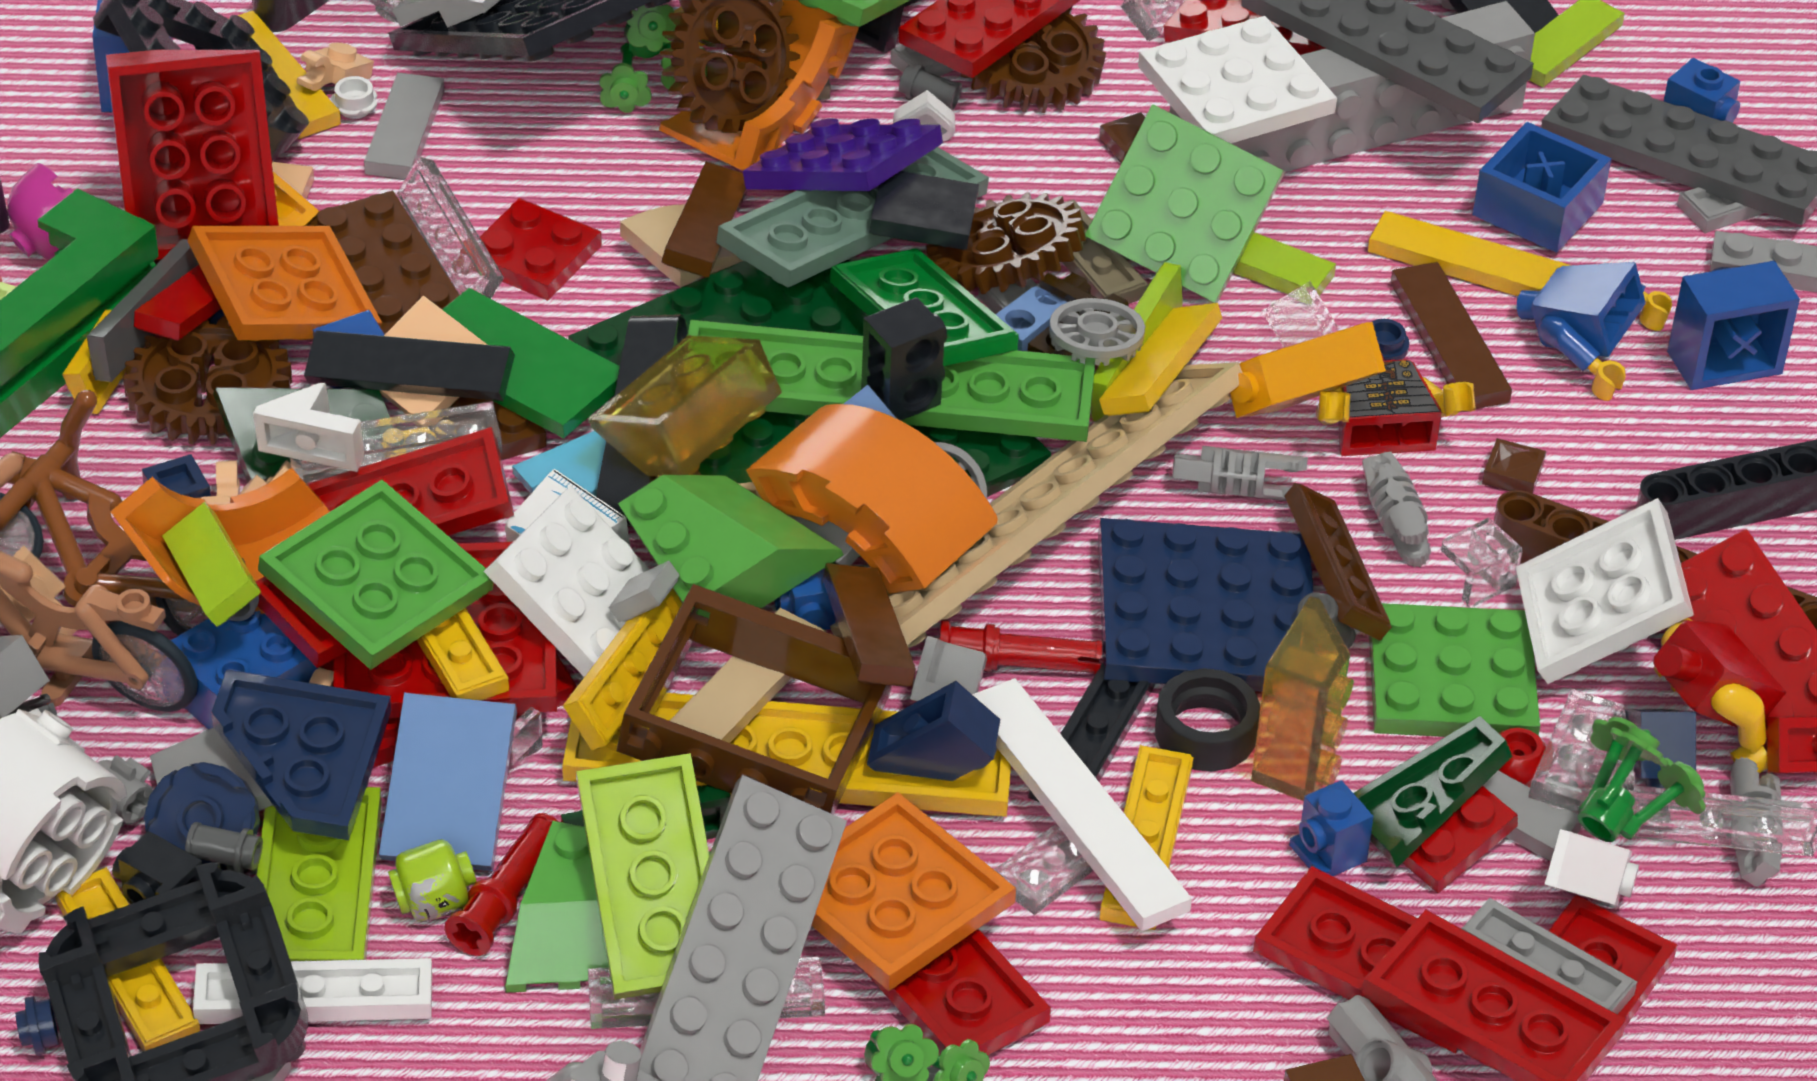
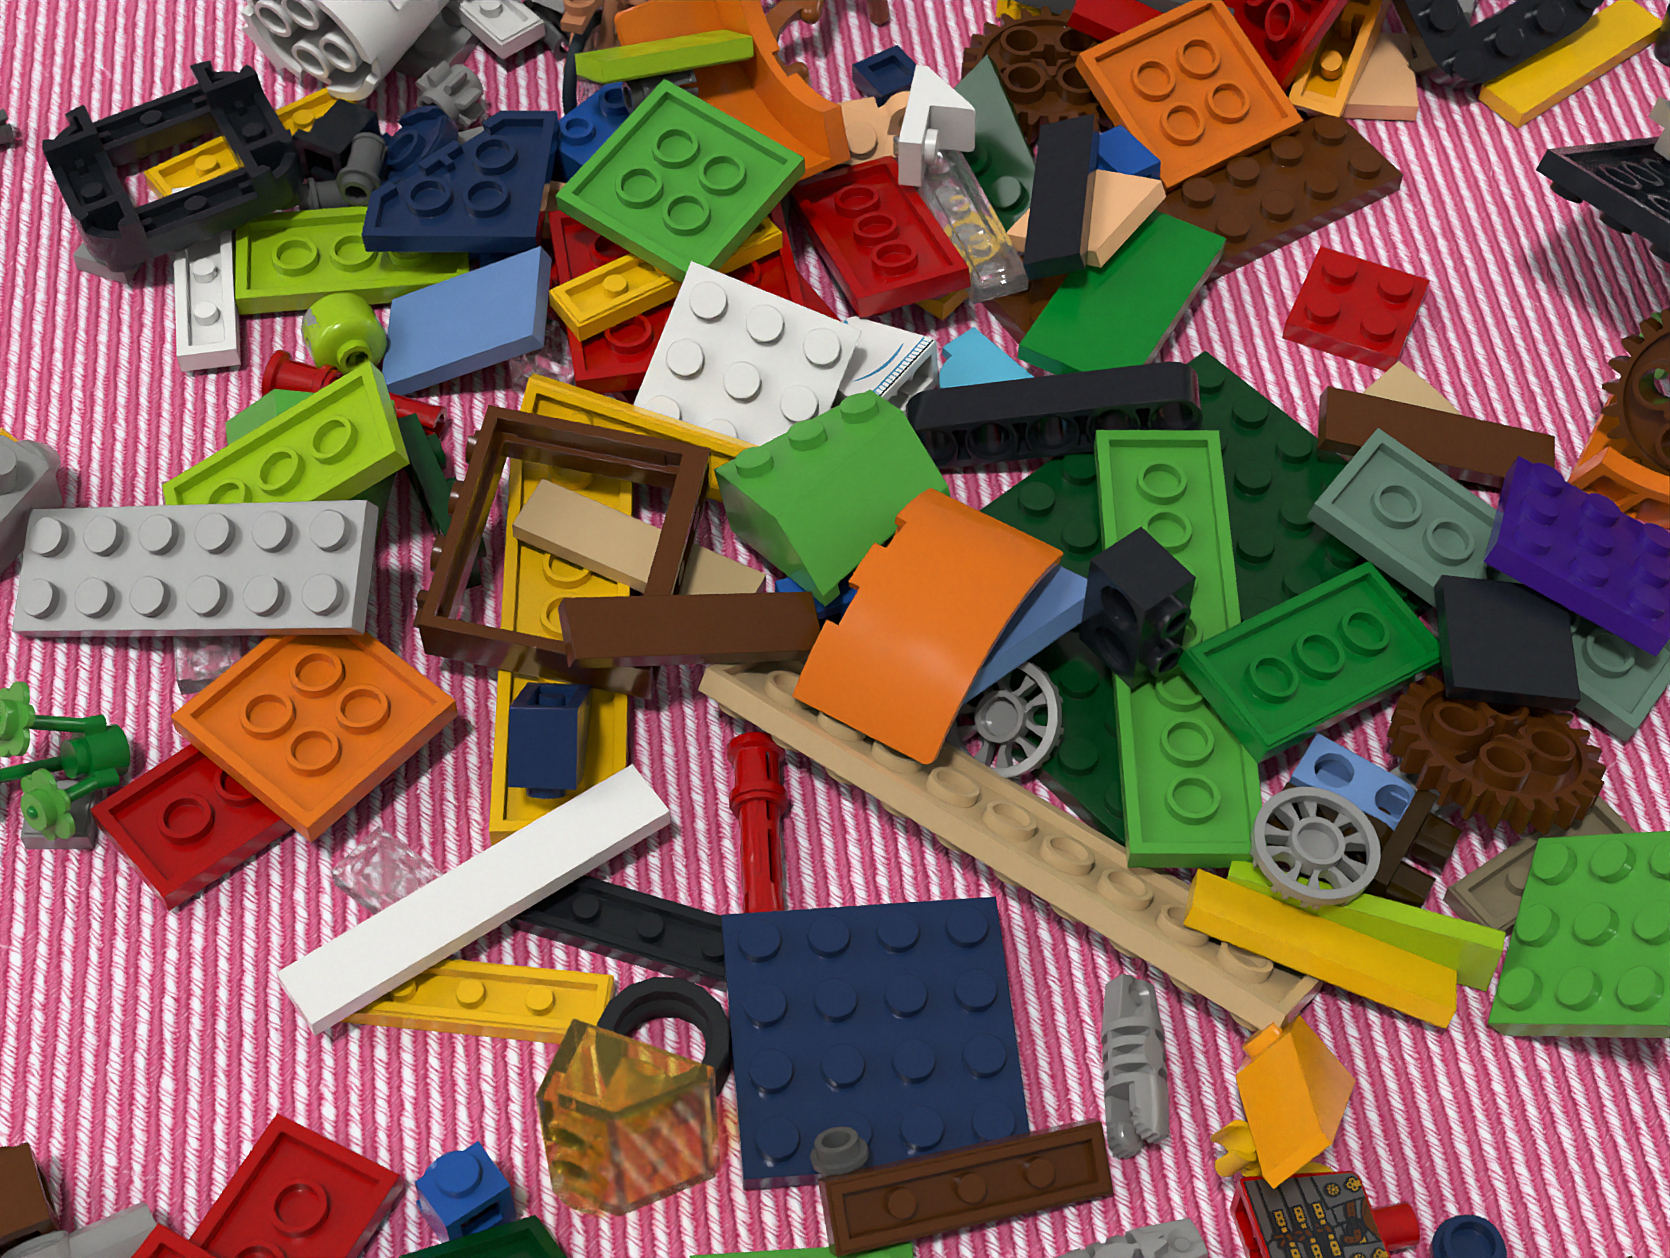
camera: 85 degrees right, 10 degrees up
dark blue plate [15,996,60,1056] -> none
light nougat plate [296,43,374,91] -> none
white plate [331,76,377,119] -> none
light grey tile [364,72,444,180] -> none
clear tile [397,157,504,299] -> none
clear yellow slope [588,335,782,476] -> none
light grey tile [608,561,680,622] -> none
light grey panel [910,636,987,702] -> none
lime tile [1233,232,1336,304] -> none
clear panel [1261,281,1340,348] -> none

